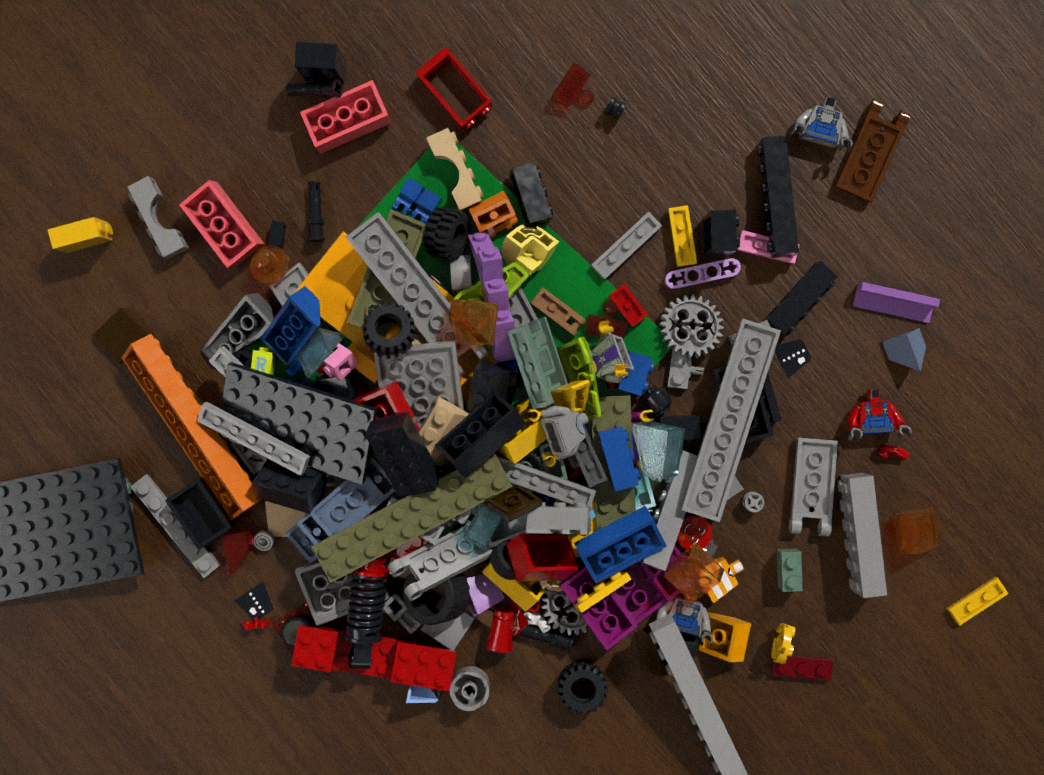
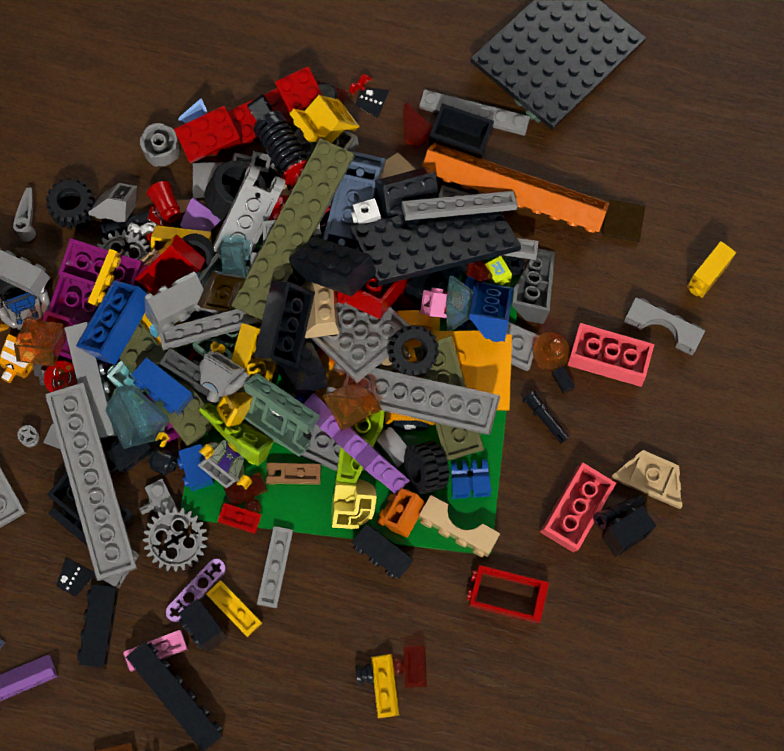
camera: 145 degrees right, 15 degrees down
light grey tile [253,530,274,551] -> none
none -> light grey piece [13,188,36,242]
none -> light grey slope [89,183,137,222]
none -> yellow bracket [290,95,359,143]
none -> white brick [351,198,381,225]
none -> yellow tile [371,654,399,718]
none -> clear red slope [466,261,493,281]
none -> tan wing [611,450,682,509]

